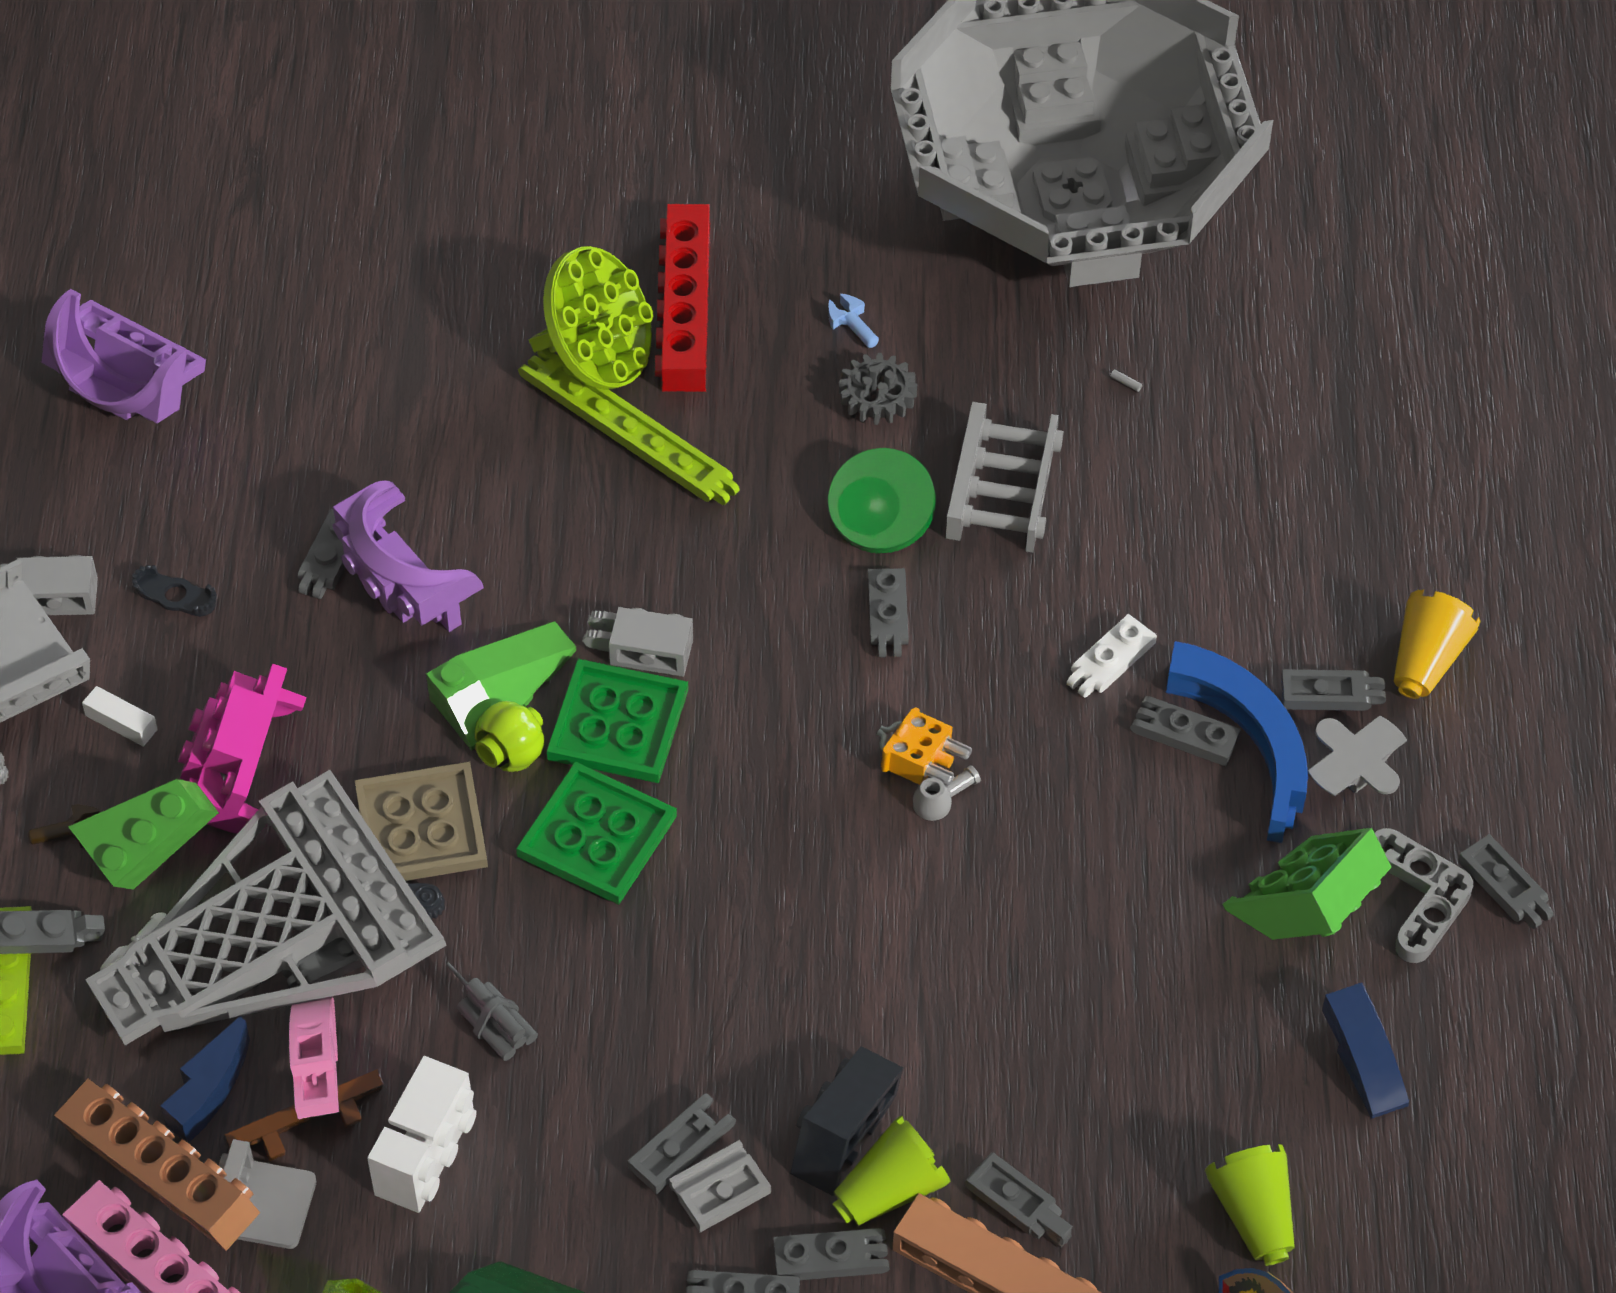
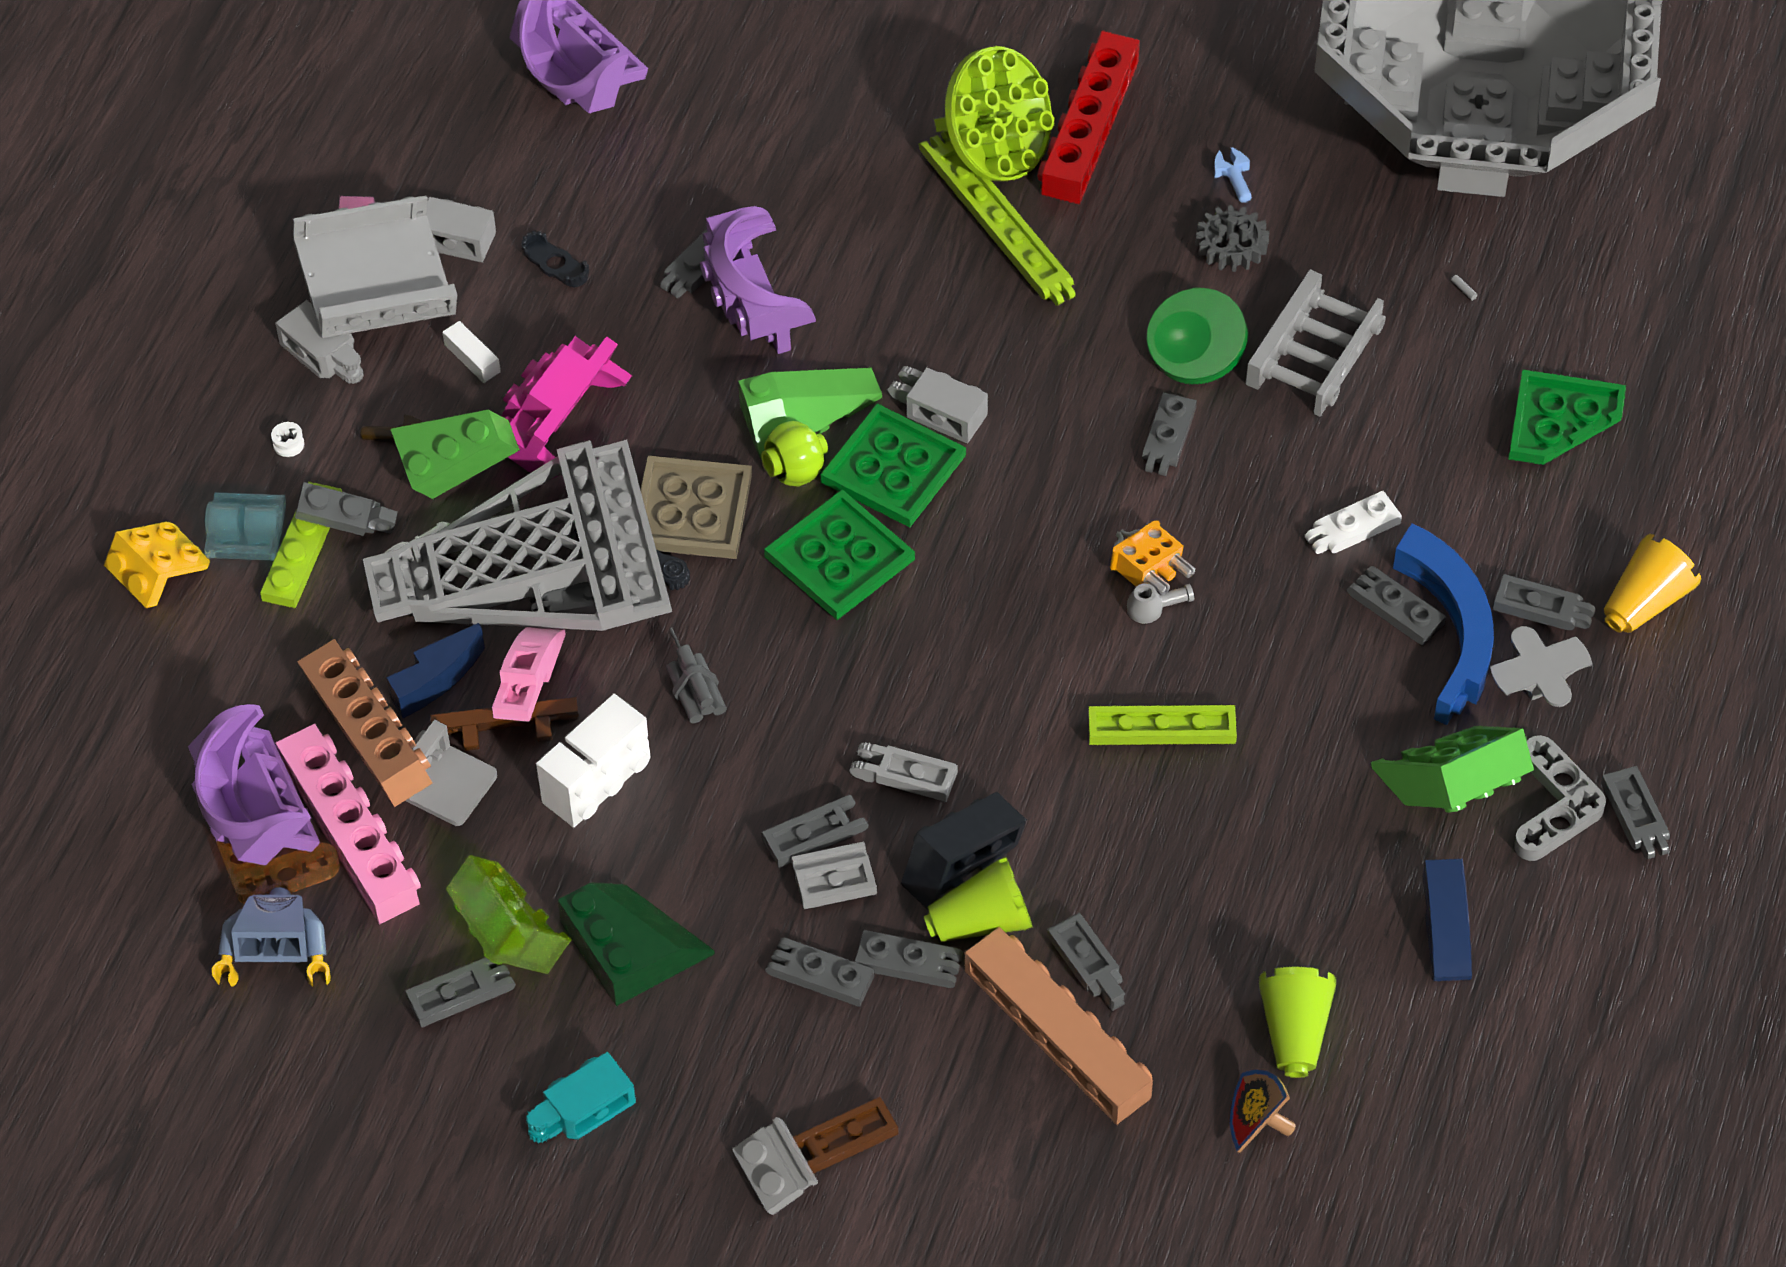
camera: 20 degrees right, 0 degrees up
none -> light grey hinge [849,742,958,802]
none -> lime plate [1088,705,1237,745]
none -> green plate [1509,369,1626,465]

